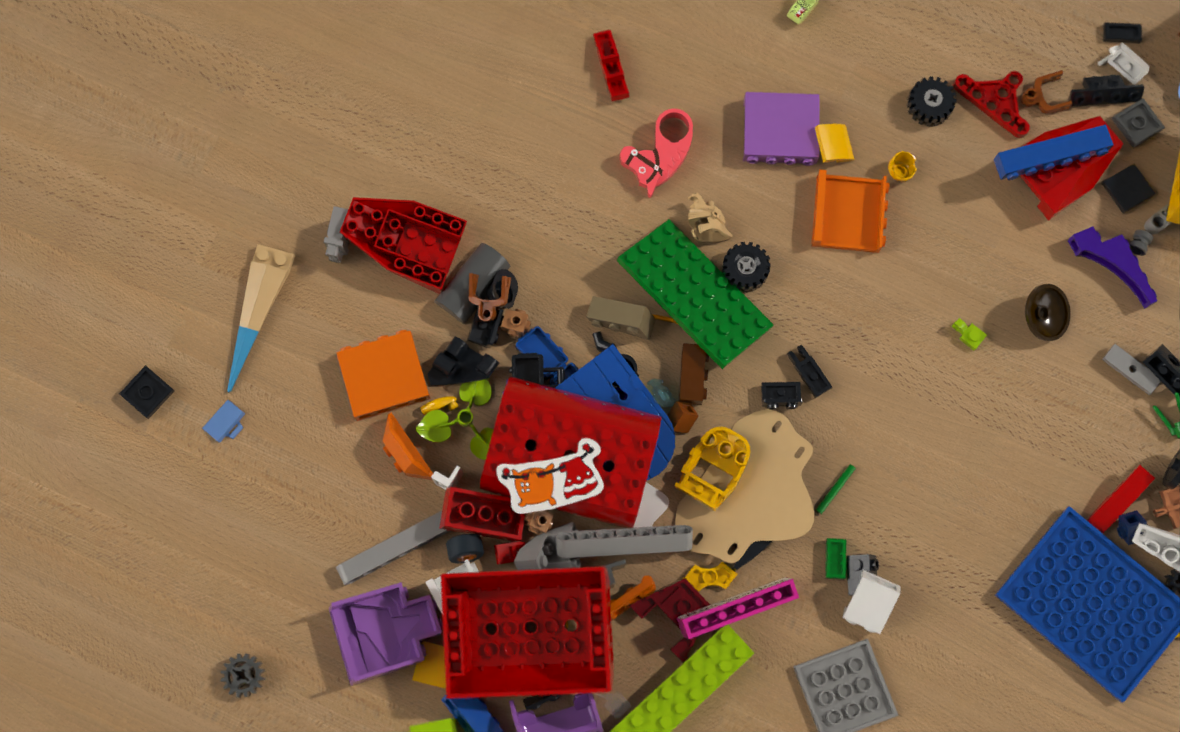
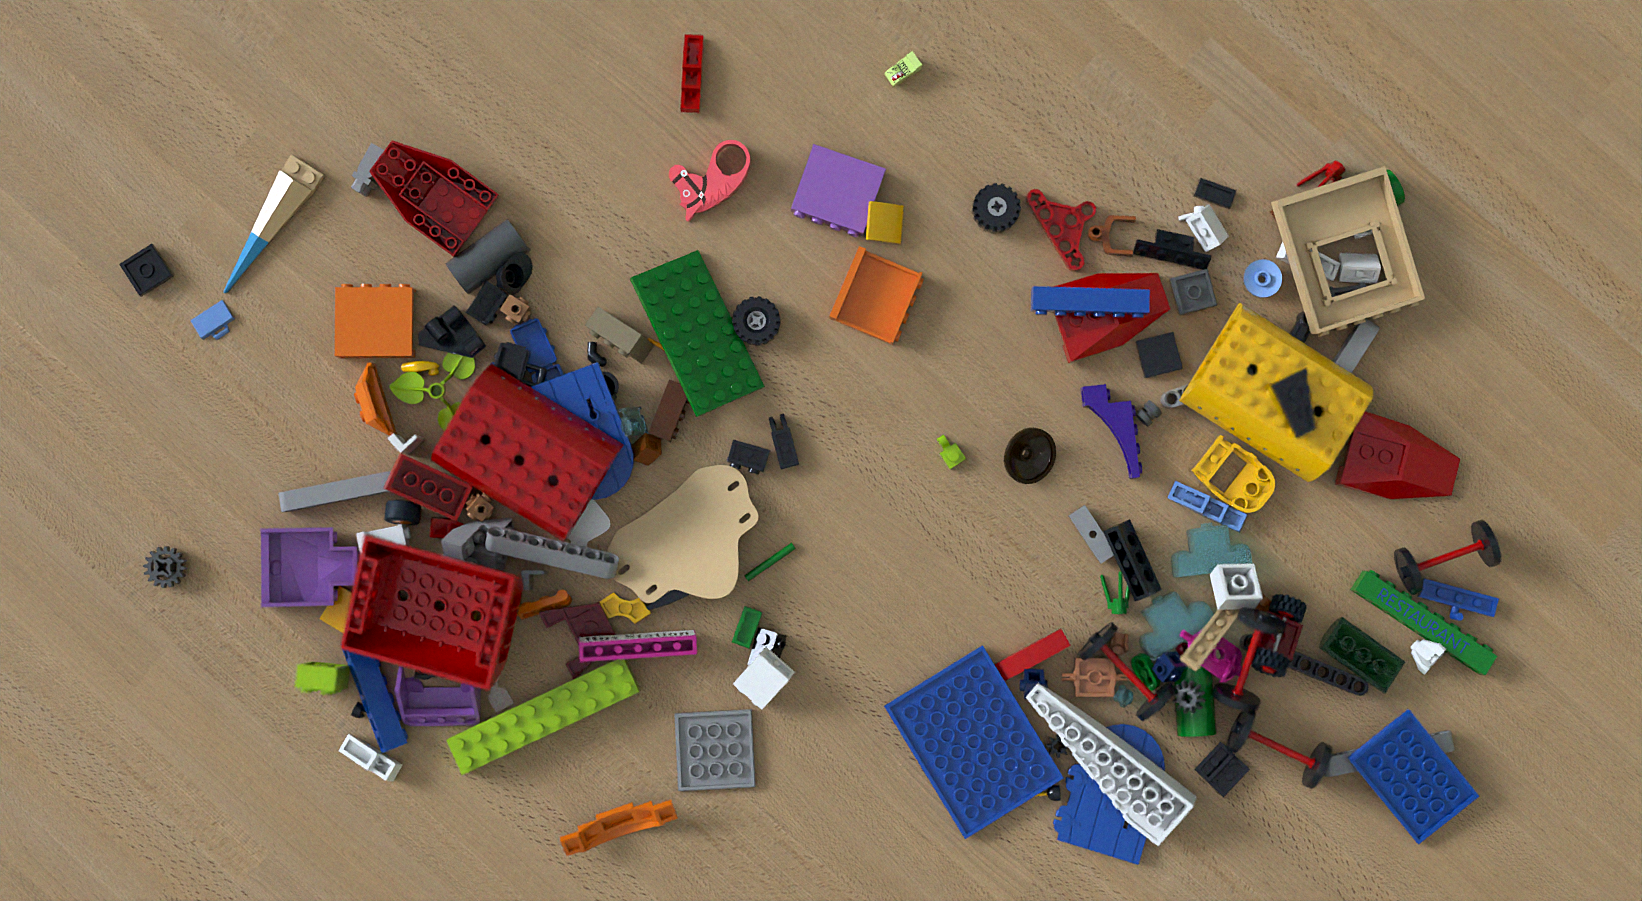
camera: 10 degrees right, 10 degrees up
dark orange piece [469,273,511,322] -> none
sticker [496,438,604,514] -> none
yellow slope [675,427,750,511] -> none
tan helmet [688,193,733,242] -> none
yellow hair [888,151,917,182] -> none

